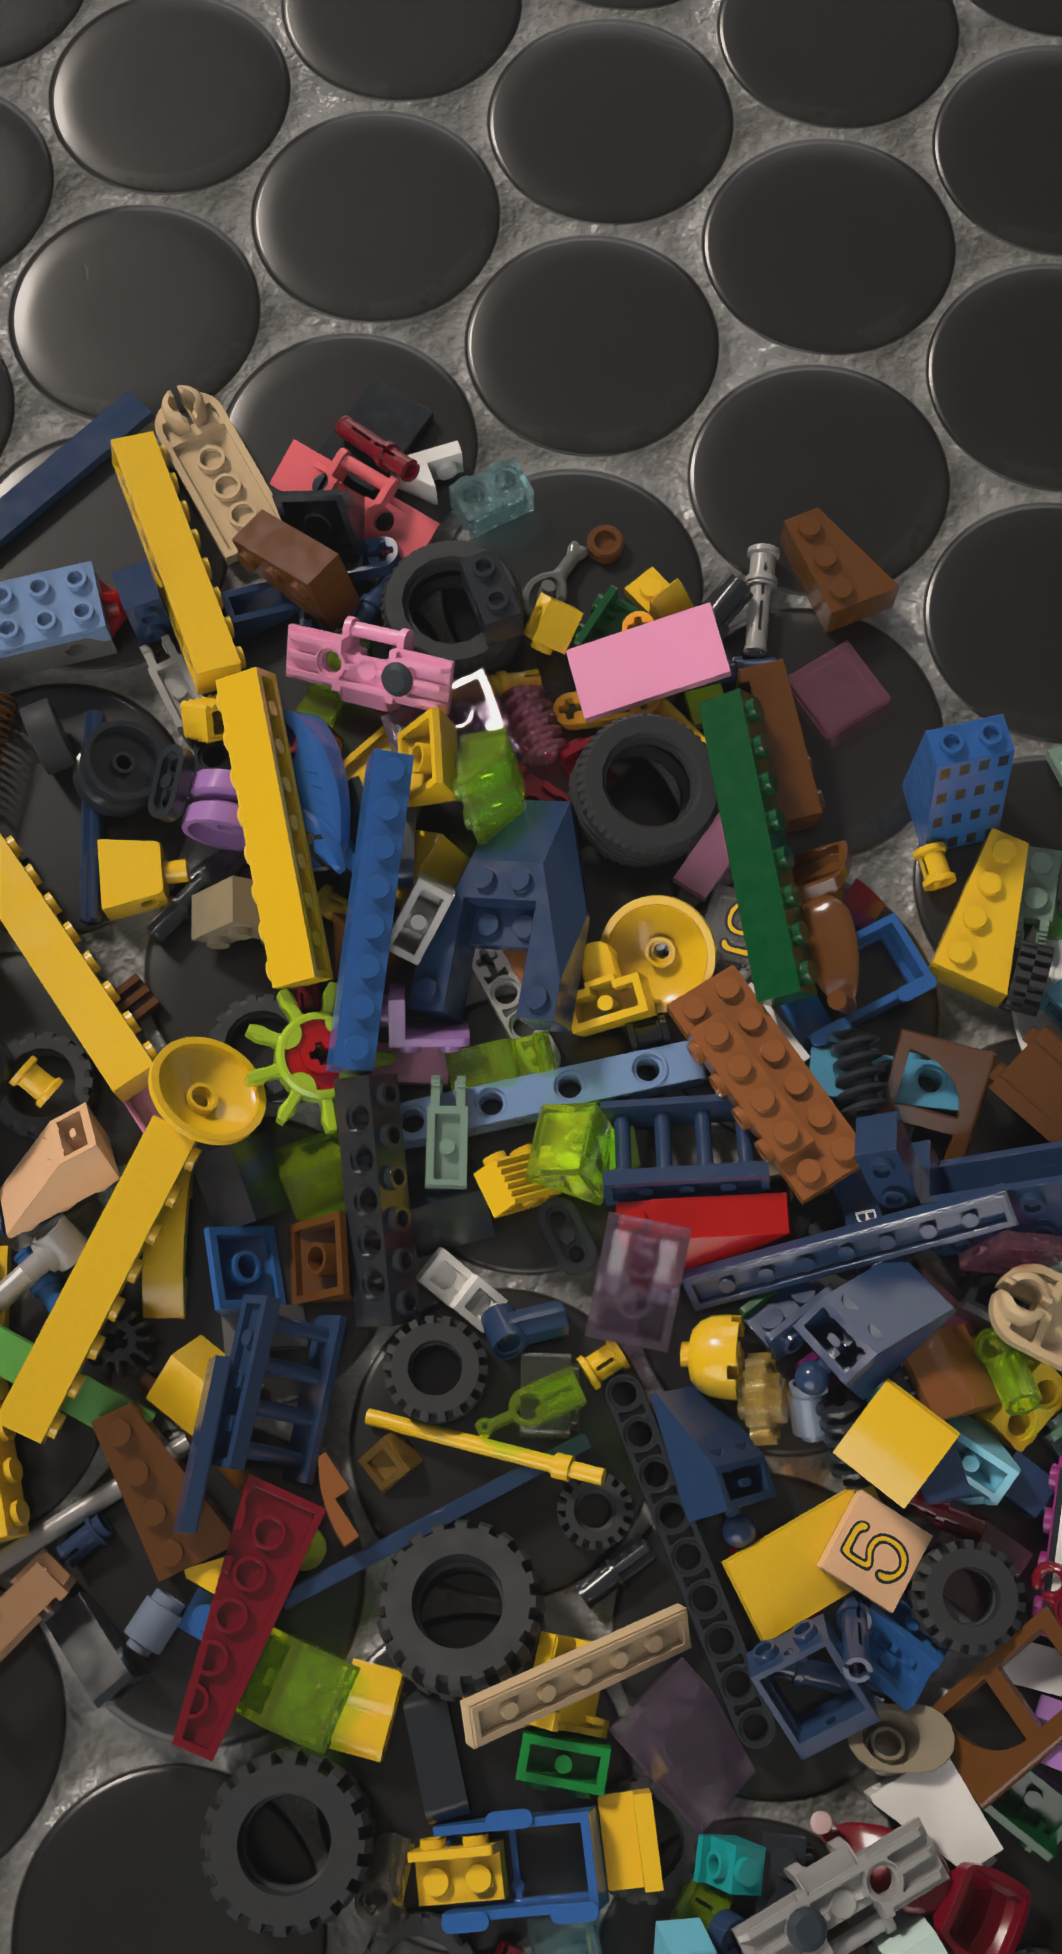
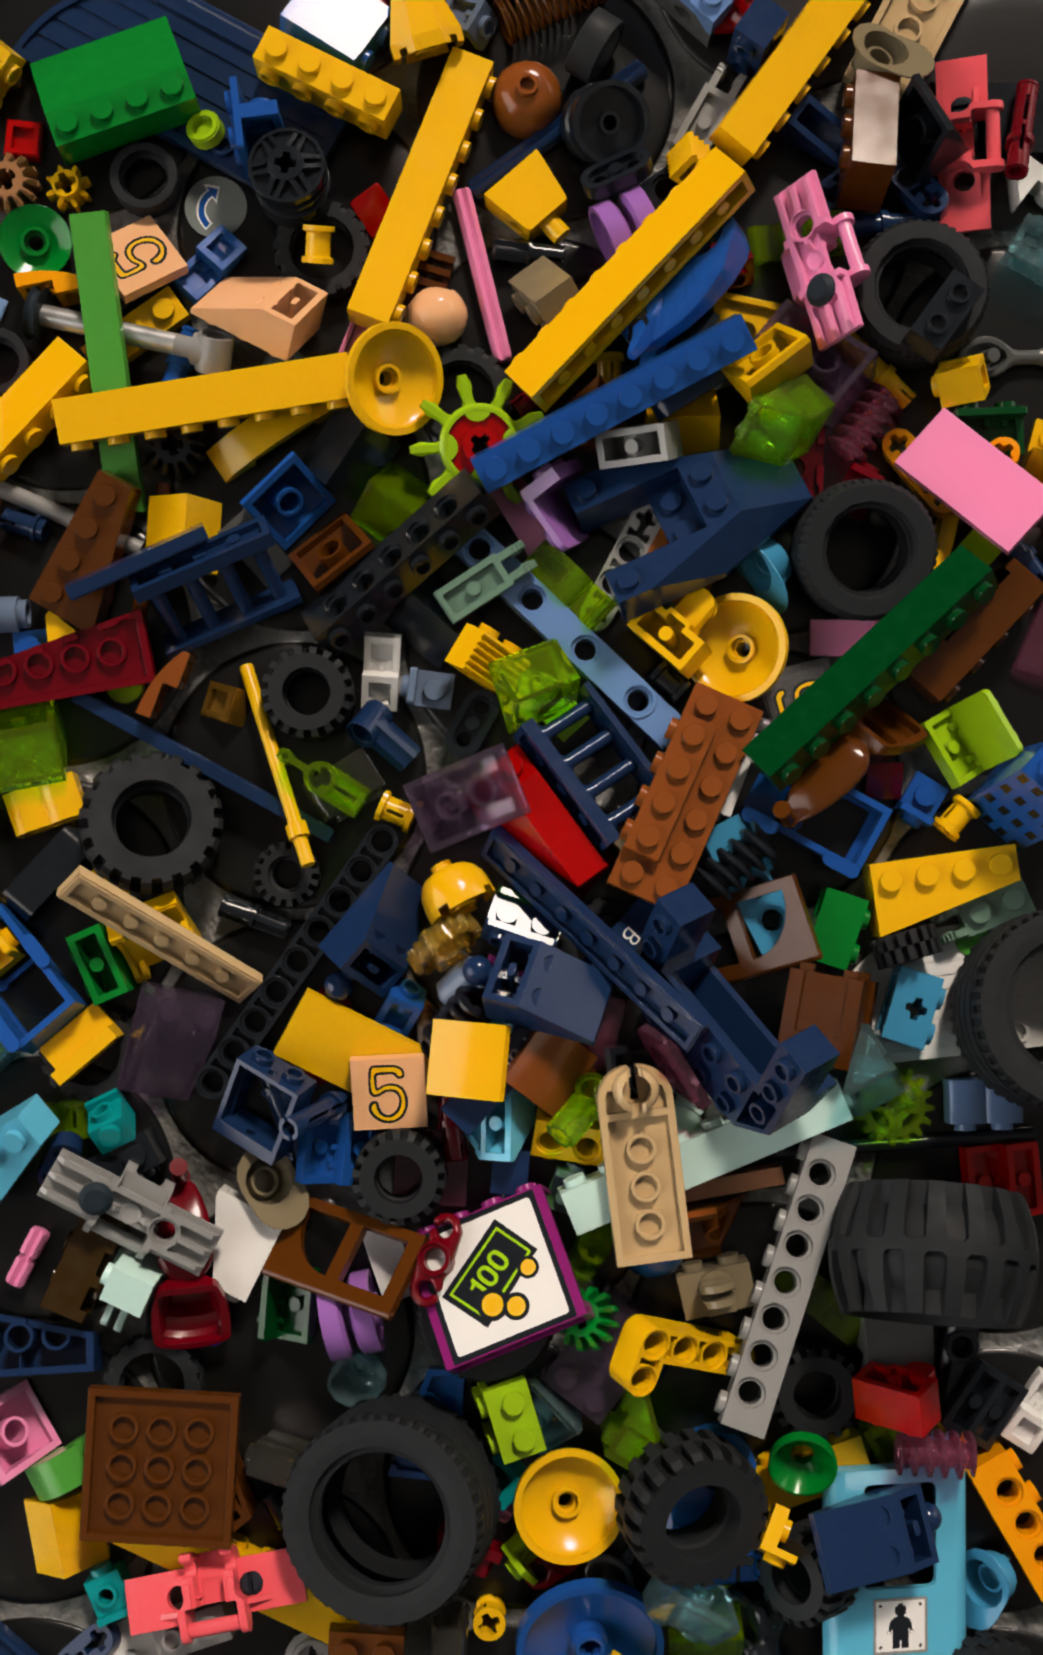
camera: 50 degrees right, 15 degrees up
none -> red slope [349,182,390,241]
none -> blue bracket [374,977,427,1037]
none -> sand blue bracket [401,667,455,711]
none -> light nougat helmet [404,287,468,347]
none -> bright pink axle [453,187,512,364]
none -> dark orange cylinder [491,60,563,139]
none -> dark azure piece [736,538,792,614]
none -> green brick [811,887,872,970]
none -> dark tan piece [851,22,935,78]
none -> blue bracket [893,771,949,829]
none -> lime bracket [920,689,1024,790]

